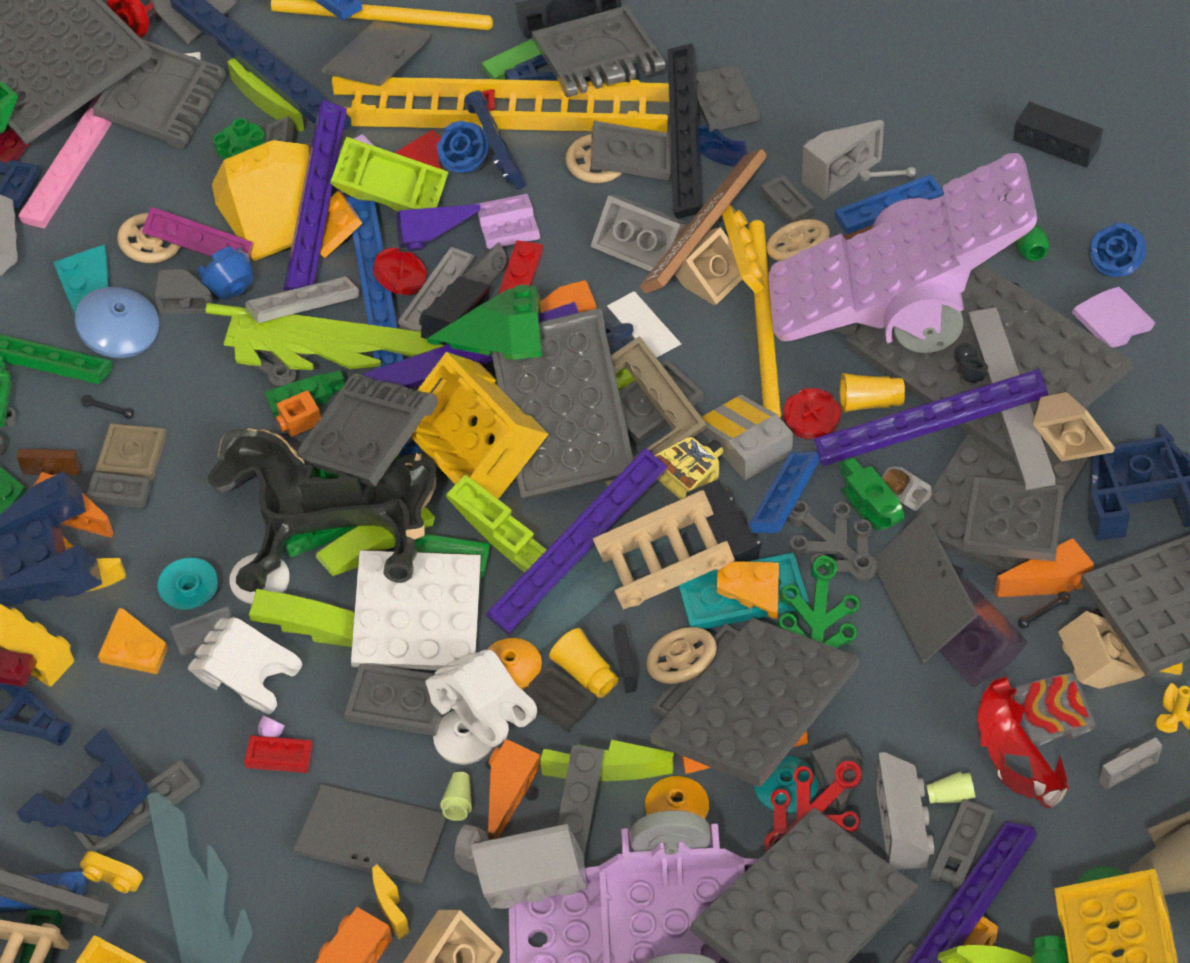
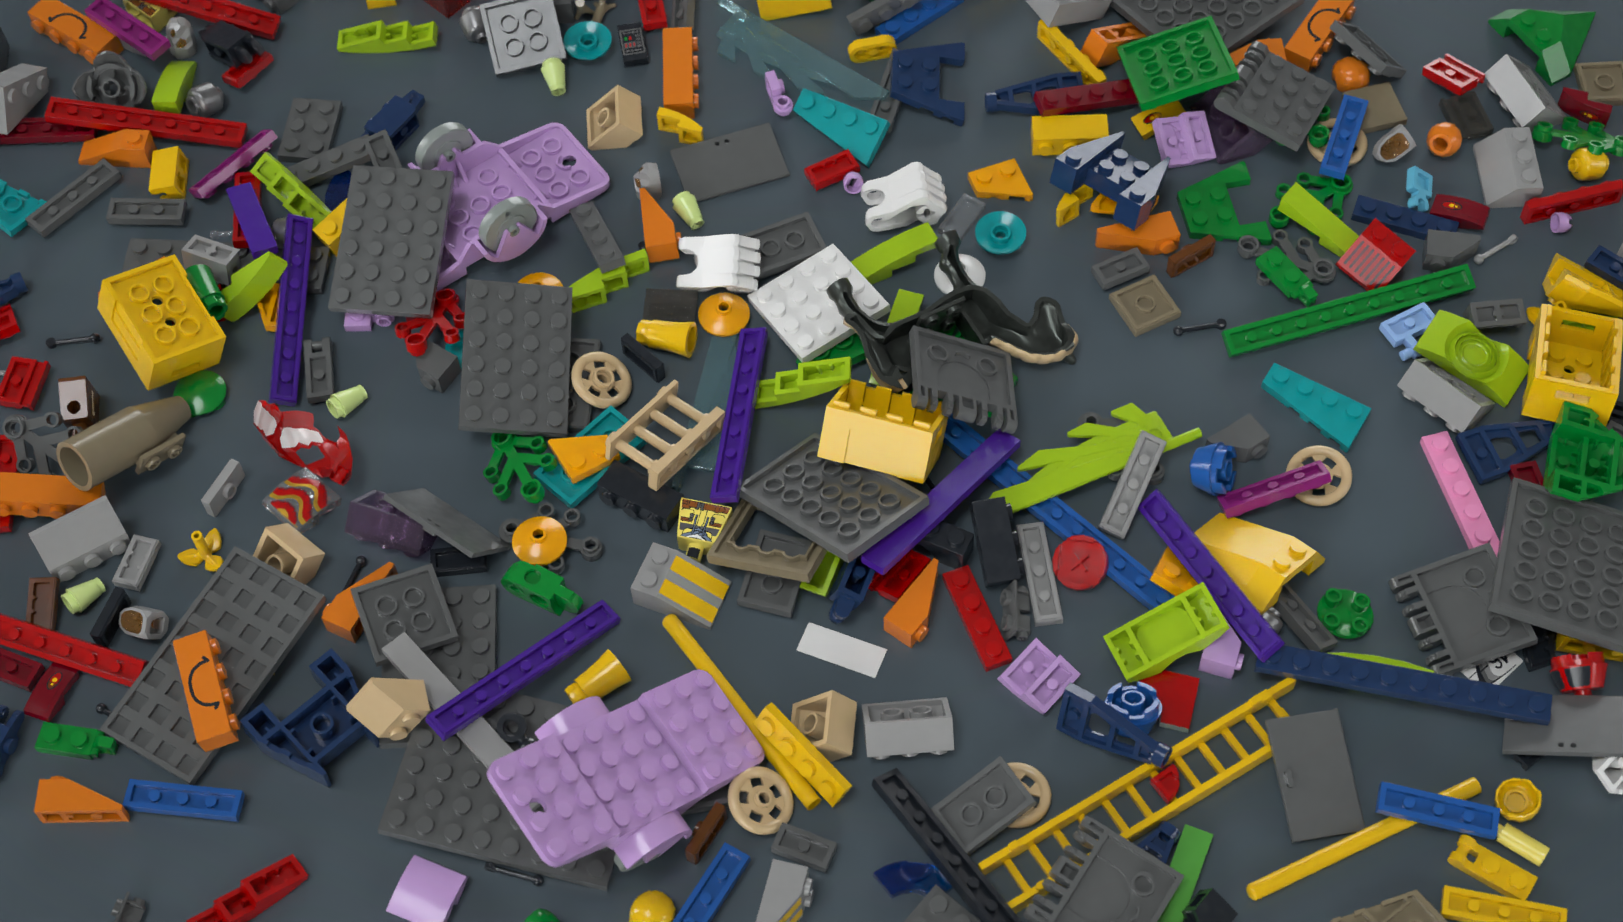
camera: 145 degrees right, 5 degrees up
medium blue dish [74,287,159,358] -> none
green hinge [265,370,345,418] -> none
orange brick [275,390,321,437] -> none
dark purple slope [396,204,481,251] -> none
green wedge [427,285,542,360] -> none
light grey slope [471,824,587,909] -> none
medium nougat tile [639,148,767,293] -> none
blue plate [749,451,820,534] -> none
red tile [784,388,841,439] -> none
light grey slope [875,752,934,870] -> none
light grey rock [881,466,932,511] -> none
none -> light orange dish [512,516,567,566]
none -> lavender plate [765,70,793,116]
none -> teal wing [793,88,890,168]

